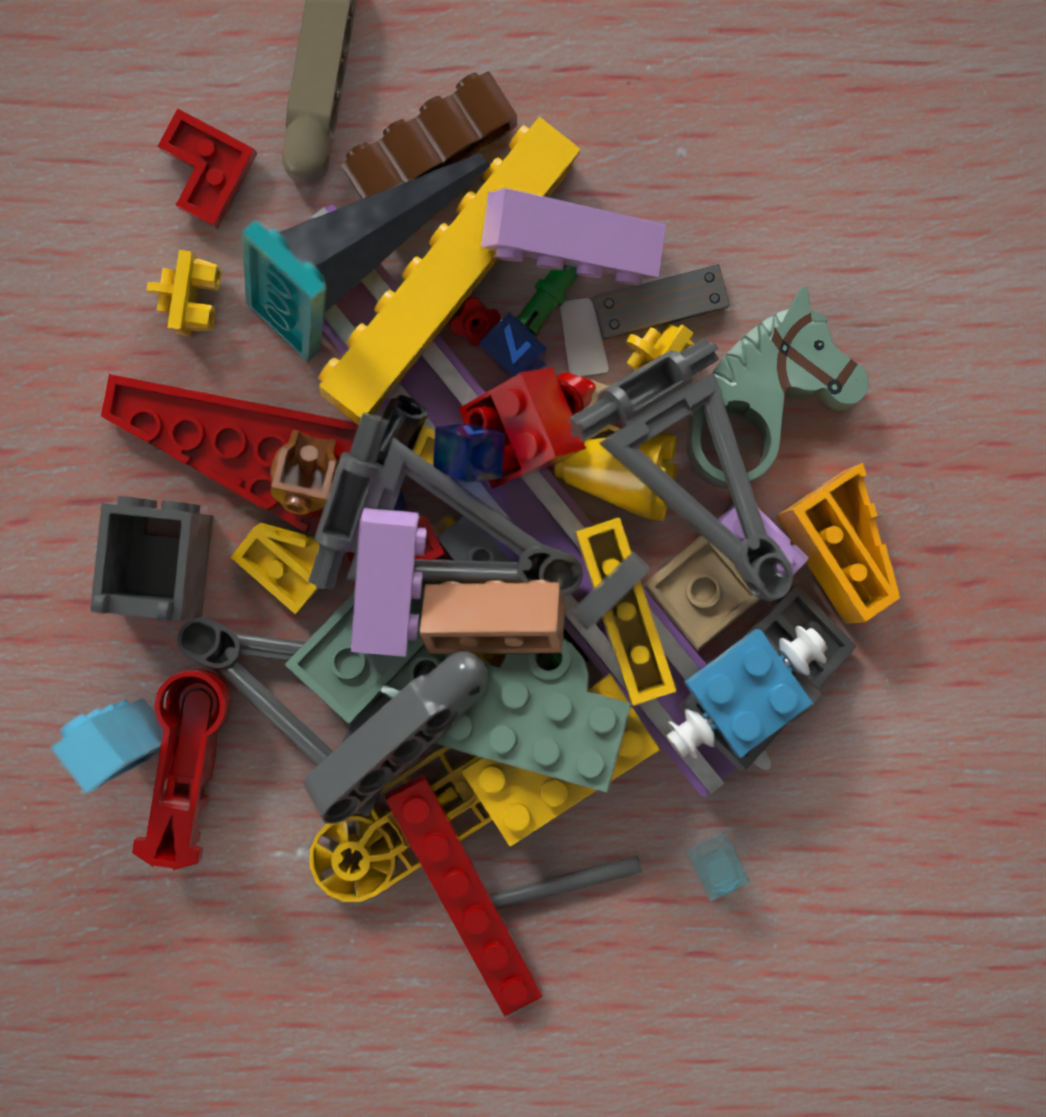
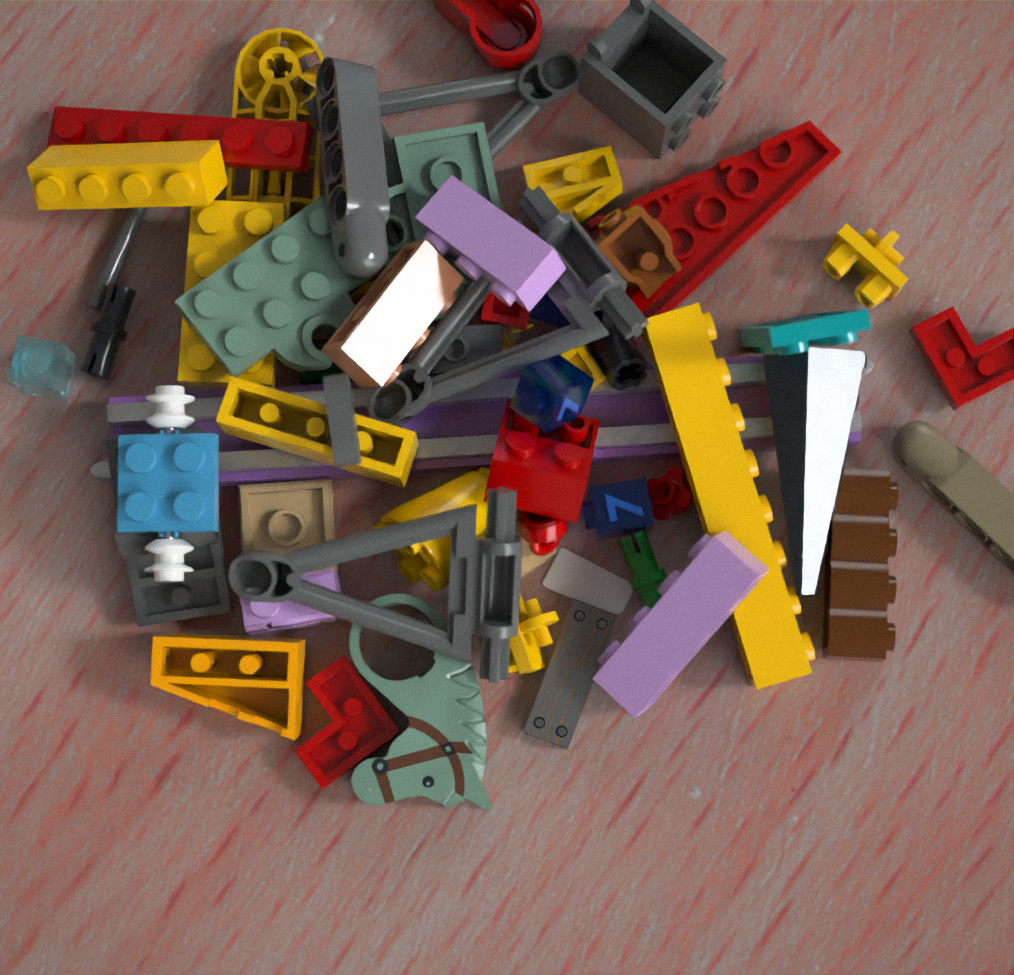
camera: 120 degrees right, 10 degrees down
none -> yellow brick [27,140,228,210]
none -> black pin [80,283,137,380]
none -> red plate [294,655,401,790]

